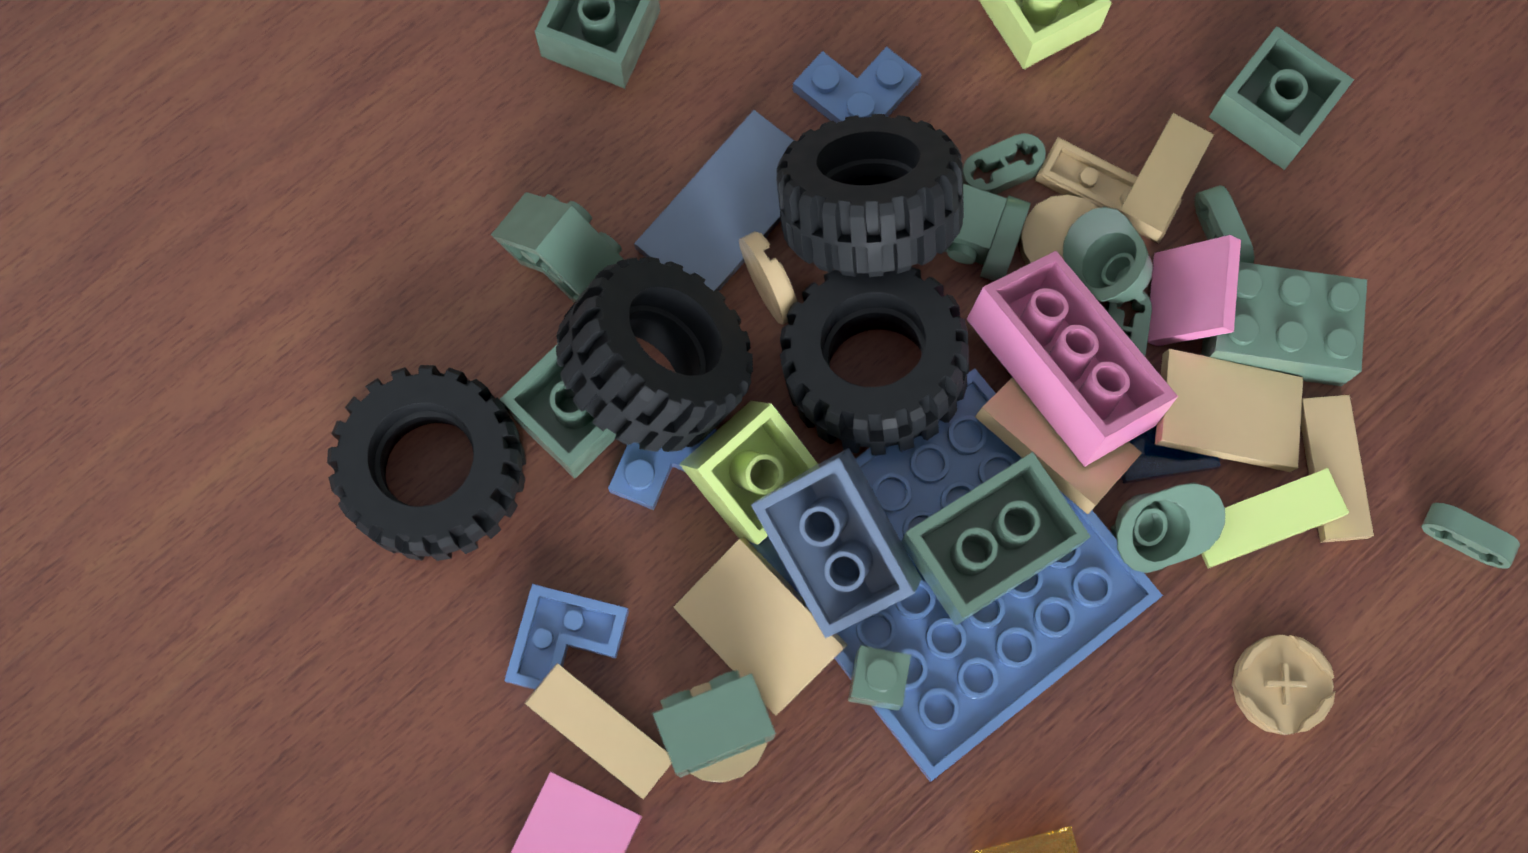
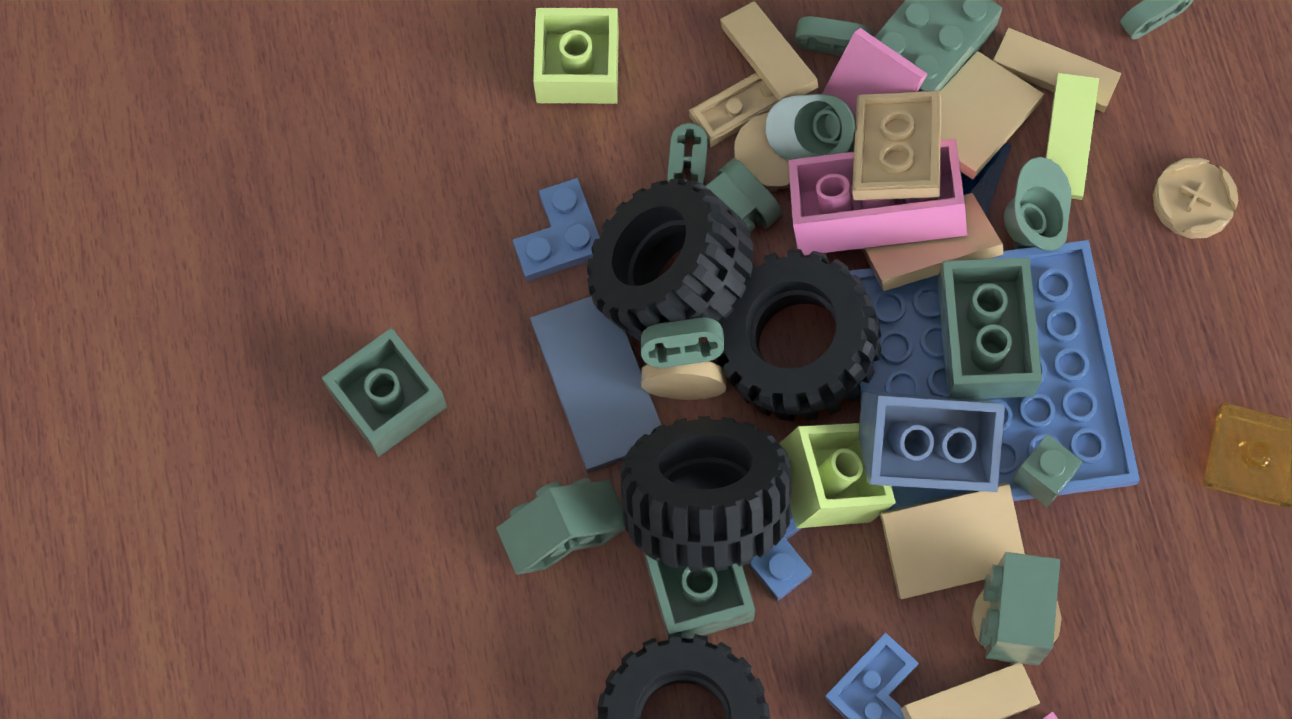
camera: 55 degrees left, 5 degrees down
none -> sand green beam [641,318,724,368]
none -> tan tile [852,91,941,200]

